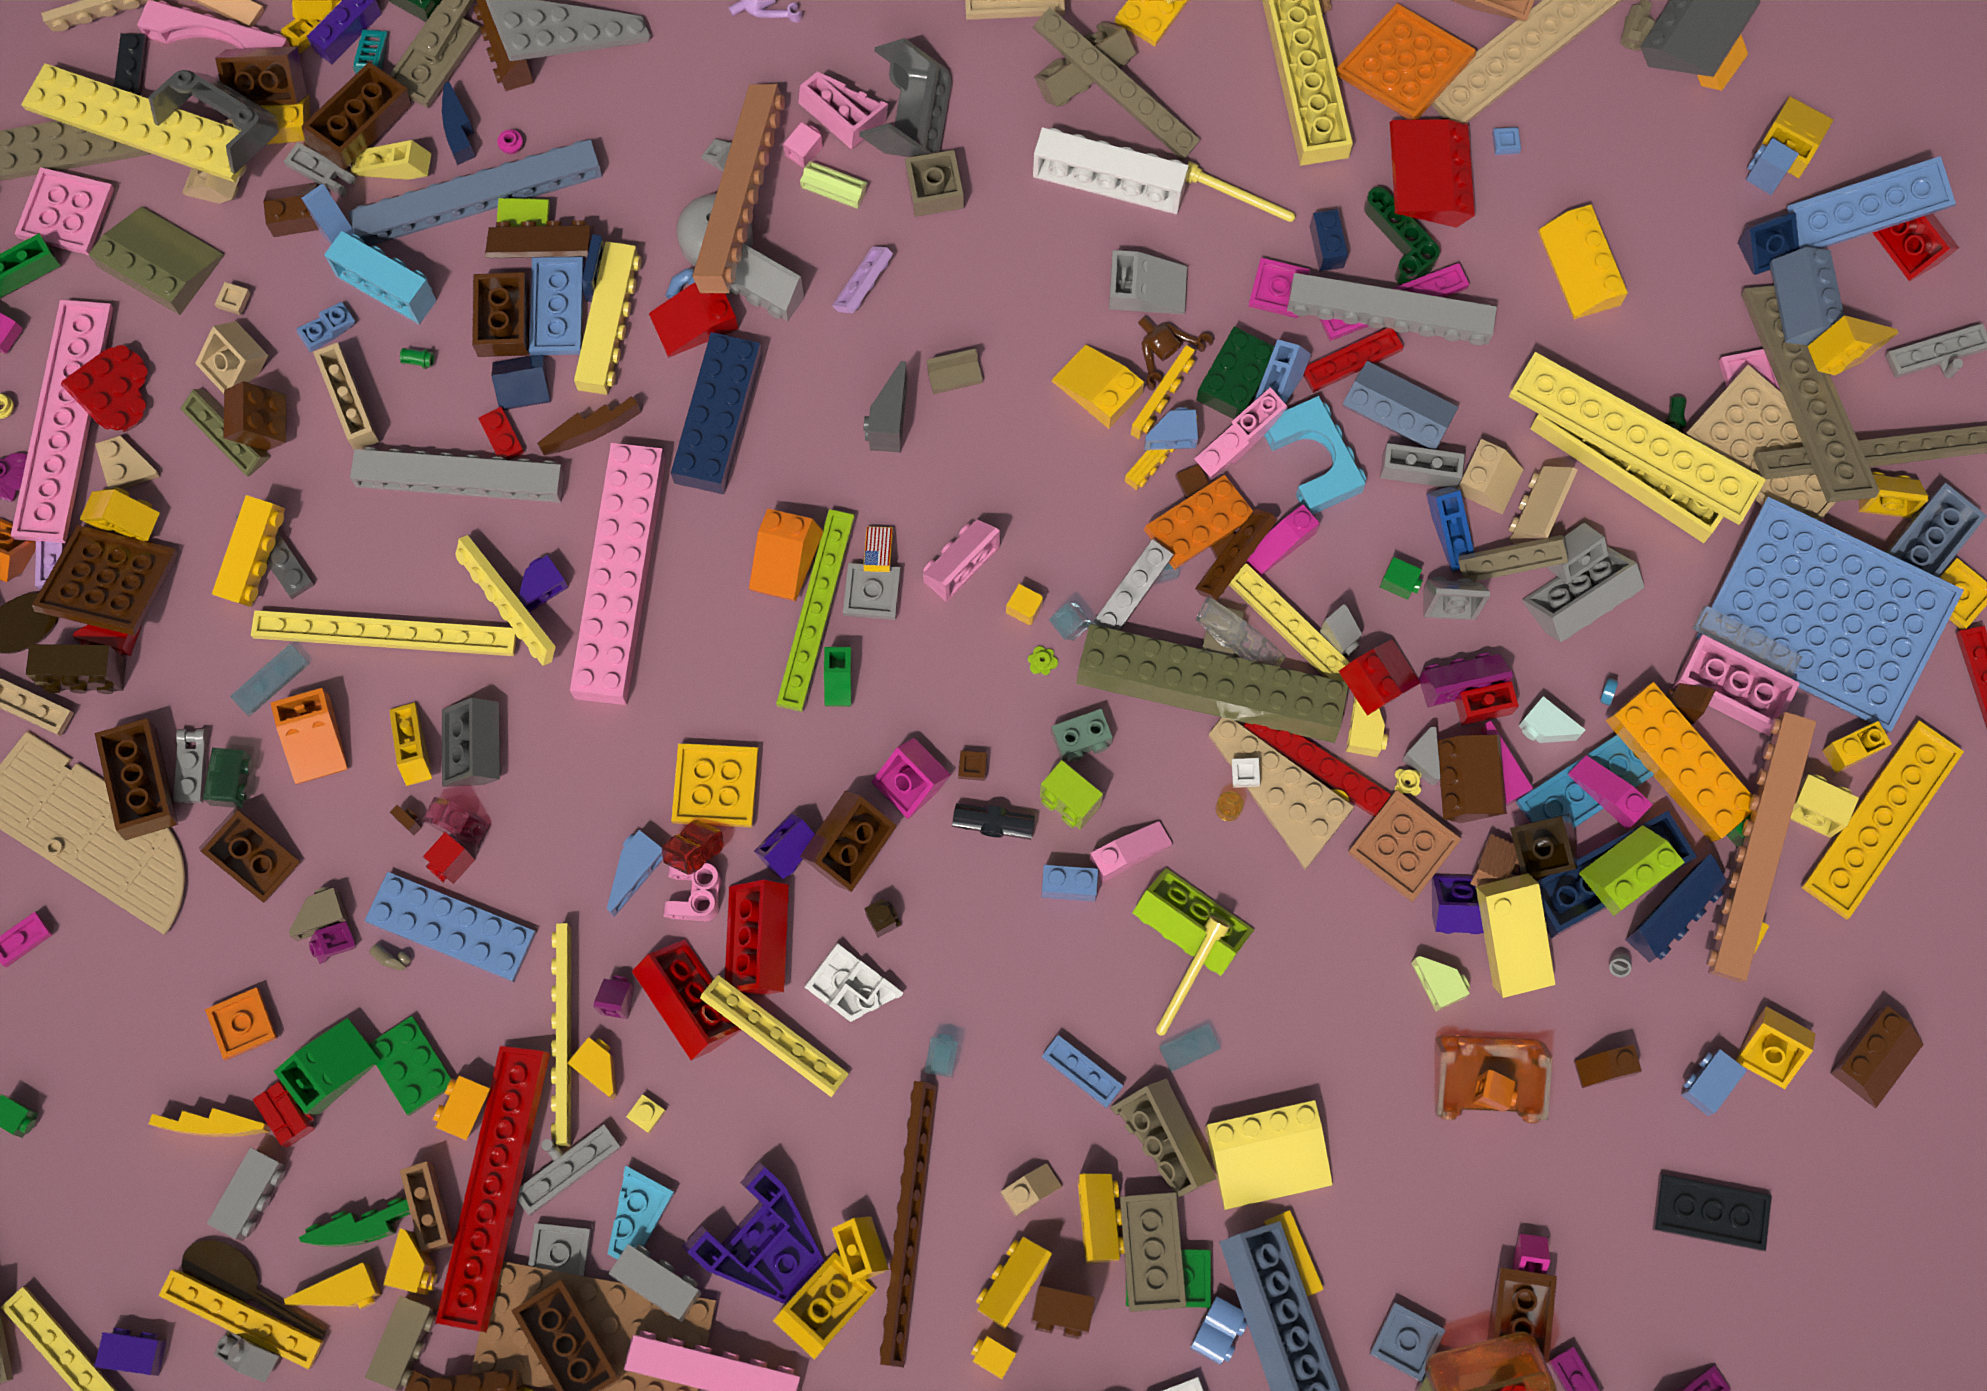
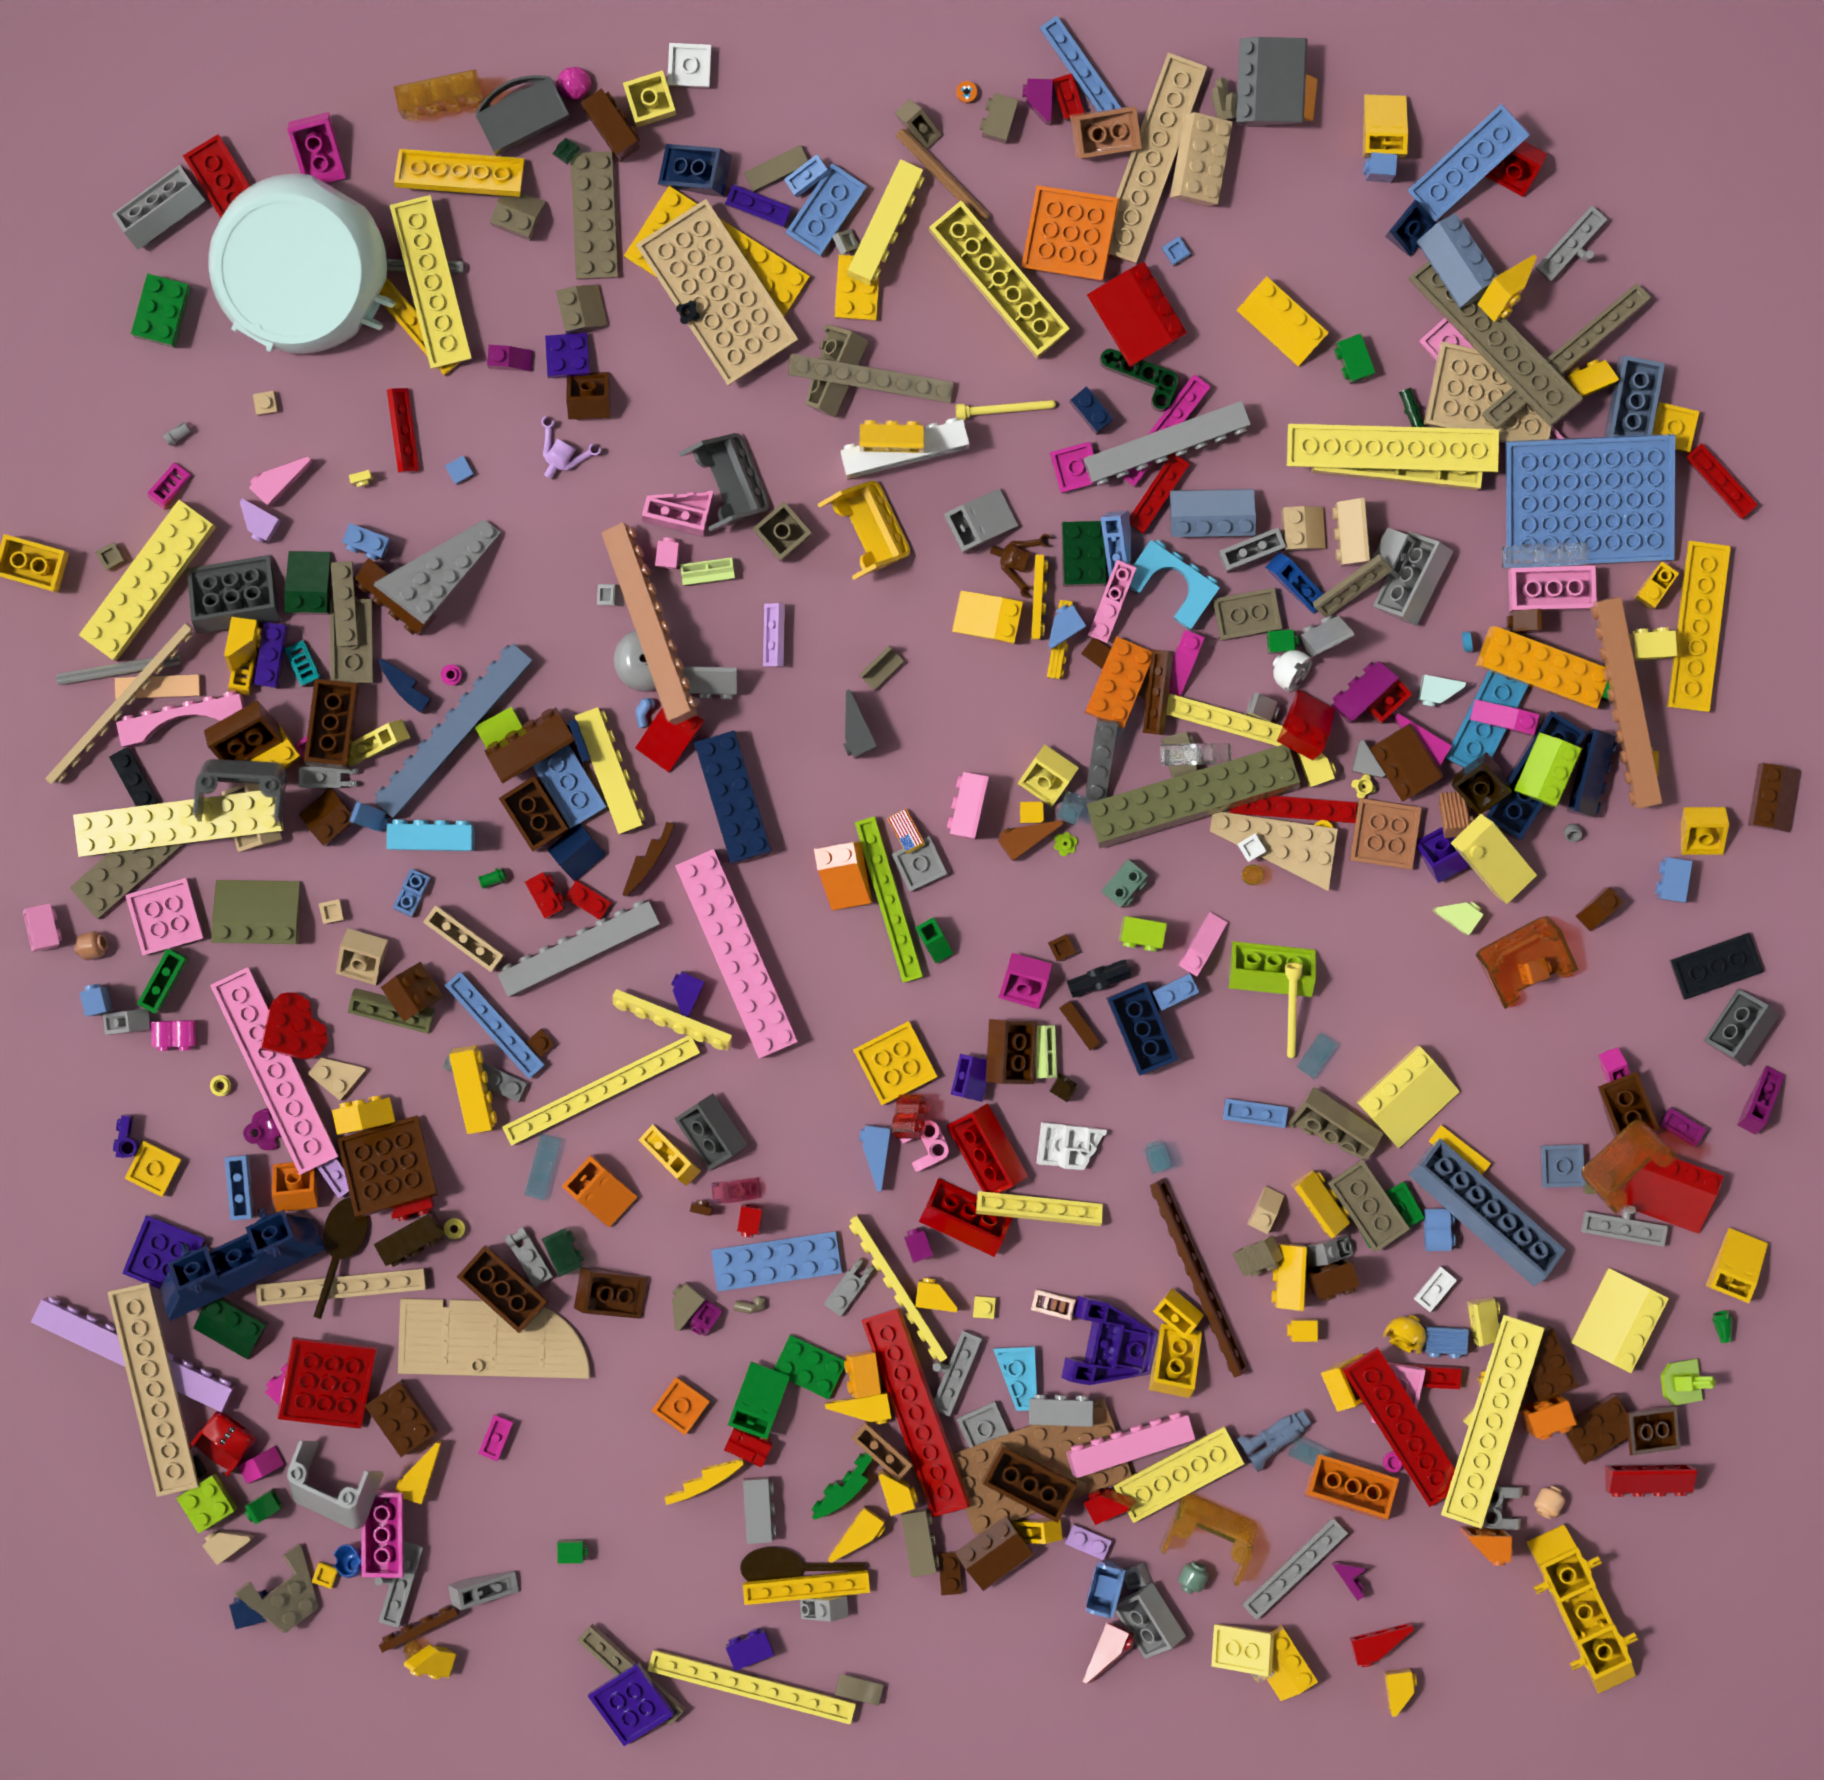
camera: 25 degrees left, 15 degrees up
none -> light yellow plate [444,1218,465,1239]
none -> medium blue plate [445,971,545,1079]
none -> red brick [525,872,565,919]
none -> reddish brown plate [525,1028,555,1058]
none -> yellow windscreen [818,480,910,580]
none -> light grey hinge [824,1258,874,1317]
none -> yellow slope [825,1391,891,1425]
none -> yellow slope [859,420,924,453]
none -> dark orange slope [998,820,1064,861]
none -> light yellow slope [1017,744,1079,807]
none -> slope [1031,1289,1077,1321]
none -> yellowish green piece [1035,1025,1057,1078]
none -> reddish brown piece [1059,1000,1100,1050]
none -> dark blue brick [1106,982,1178,1076]
none -> tan brick [1170,112,1232,207]
none -> dark tan plate [1212,587,1282,641]
none -> dark tan brick [1232,1236,1283,1277]
none -> white cylinder [1273,650,1312,693]
none -> light grey slope [1306,1235,1354,1267]
none -> green brick [1334,333,1375,384]
none -> dark grey slope [1703,989,1780,1067]

